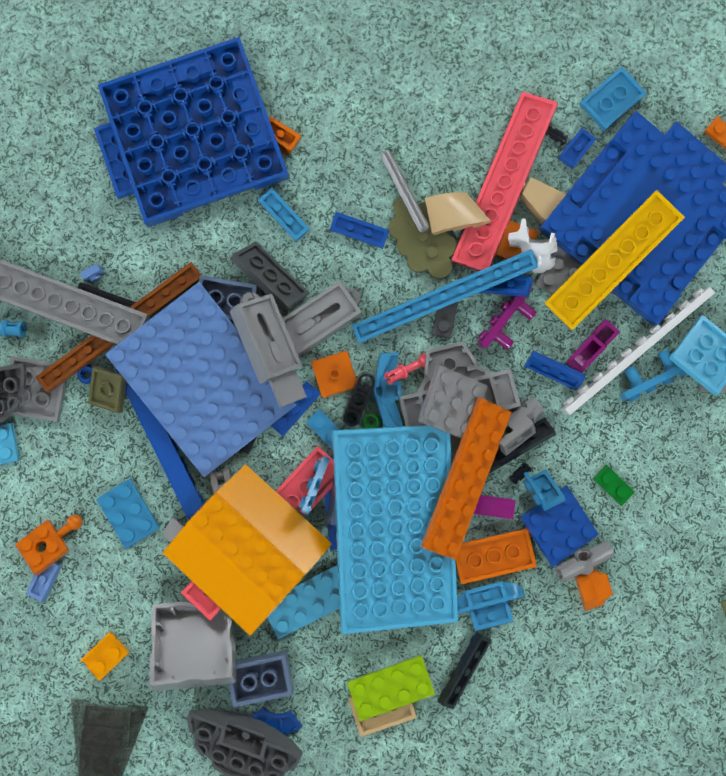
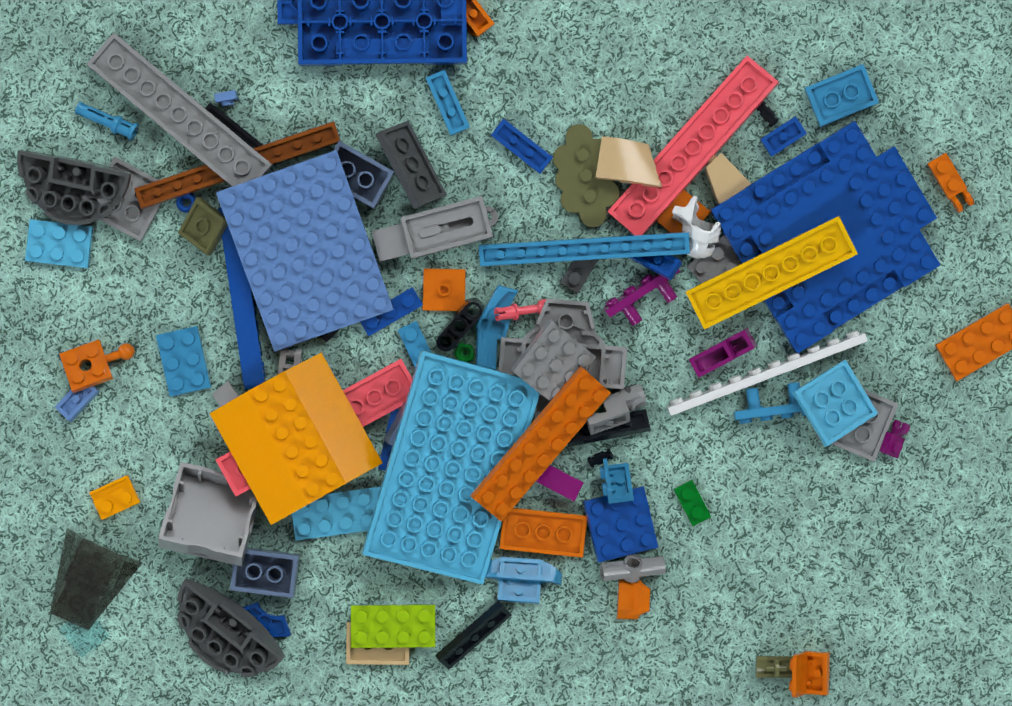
camera: 10 degrees right, 5 degrees up
light grey piece [229,292,307,408] -> none
dark azure wing [299,456,330,515] -> none
light grey axle [381,151,429,233] -> none
blue plate [524,350,586,391] -> none

